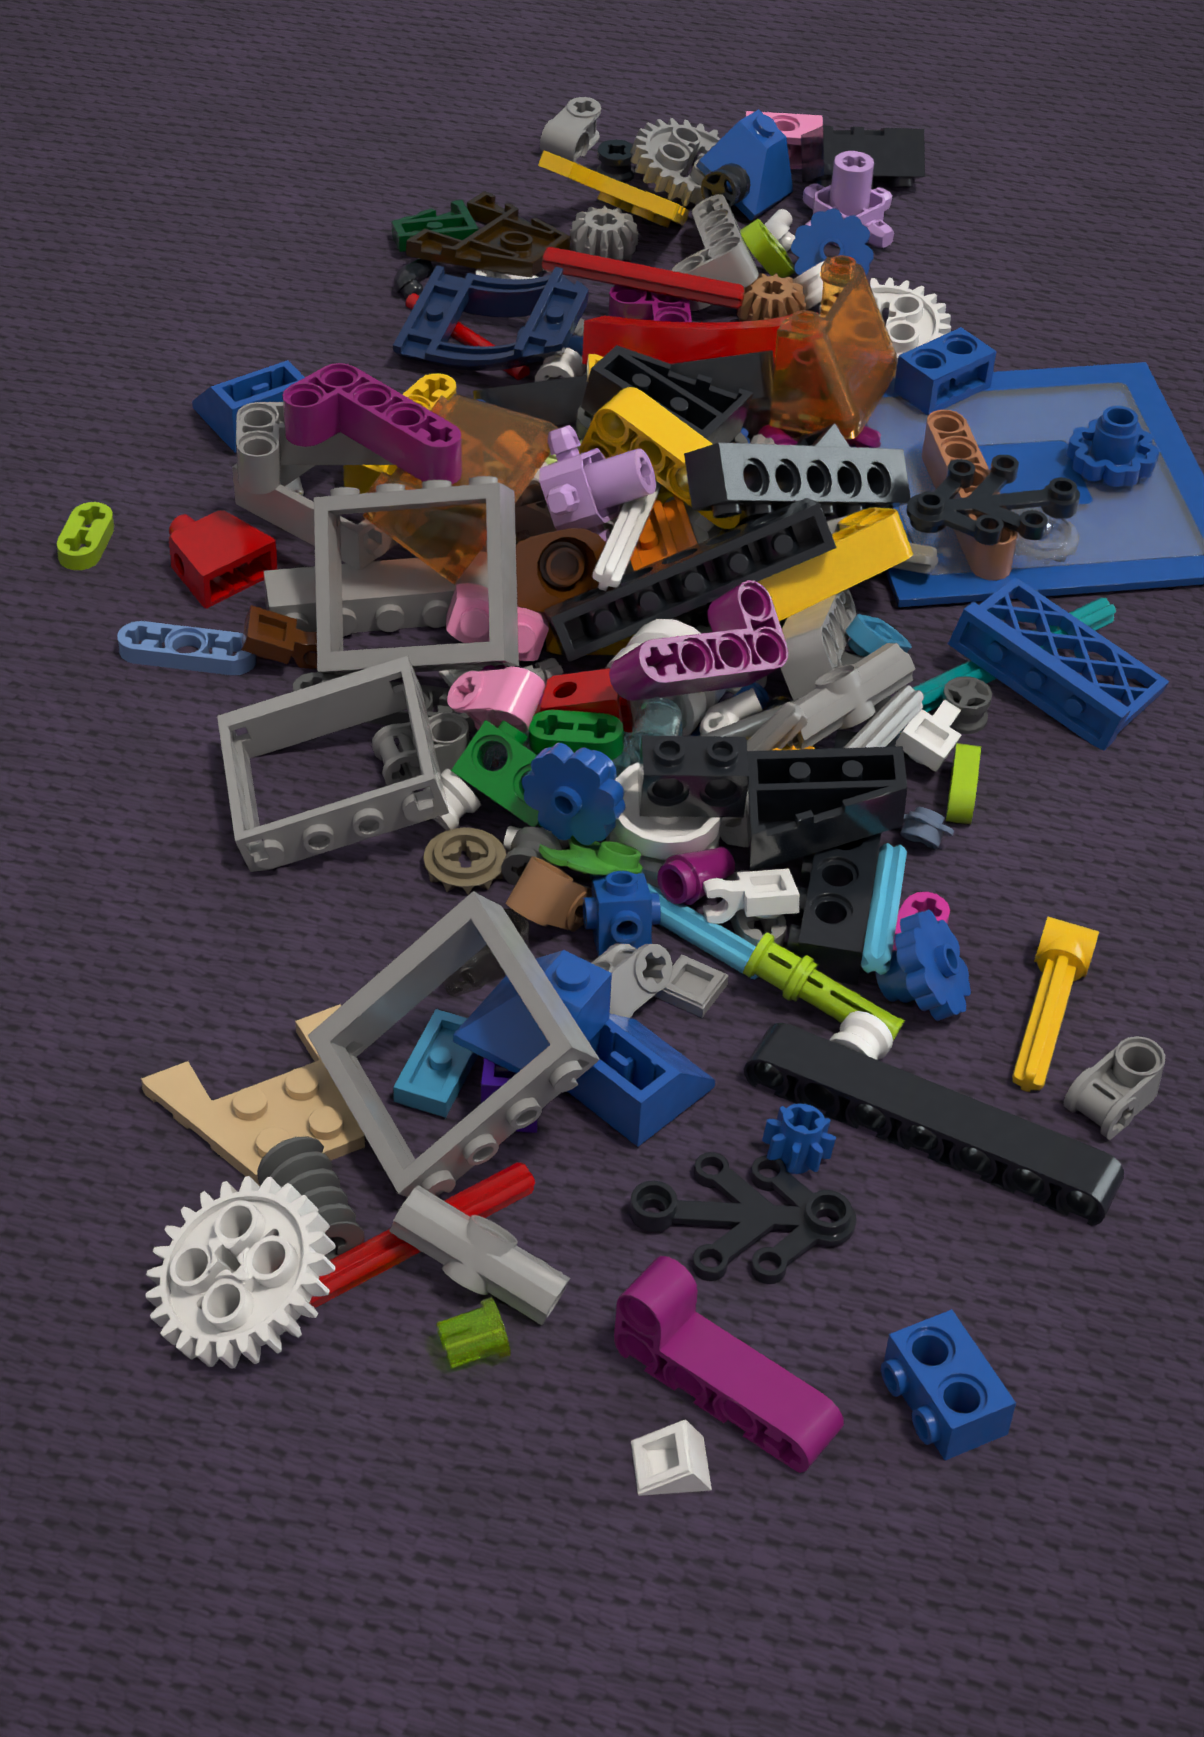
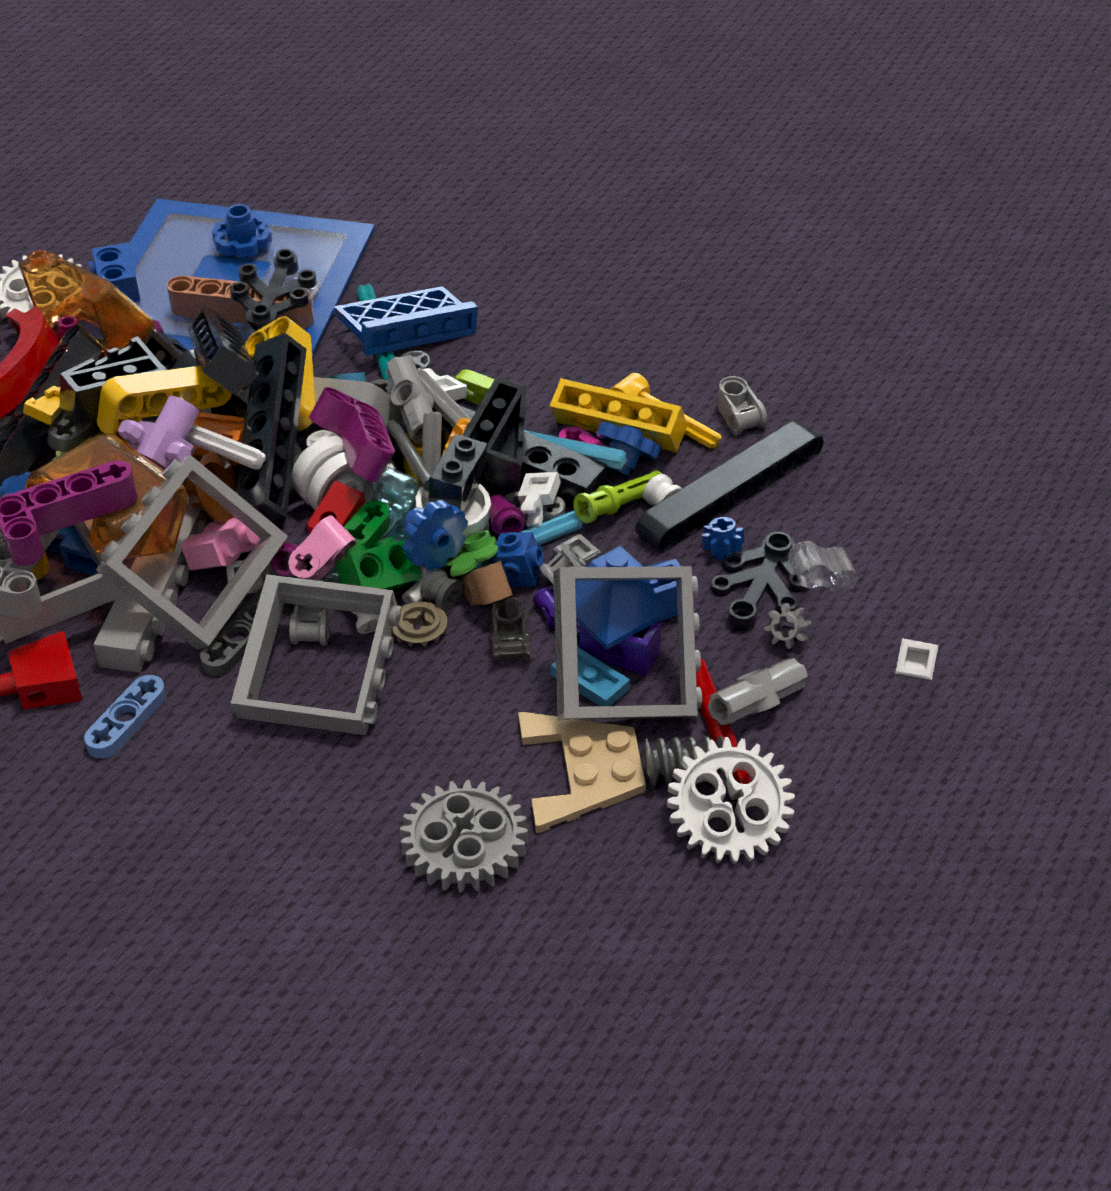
camera: 65 degrees left, 0 degrees up
reddish brown plate [241,605,317,669] -> none
clear neon green bush [436,1297,511,1369] -> none
magenta beam [614,1256,844,1473] -> none
blue brick [881,1309,1016,1460] -> none
none -> light grey gear [400,780,528,892]
none -> yellow brick [550,378,688,453]
none -> light grey gear [764,603,812,649]
none -> clear axle [788,541,858,592]

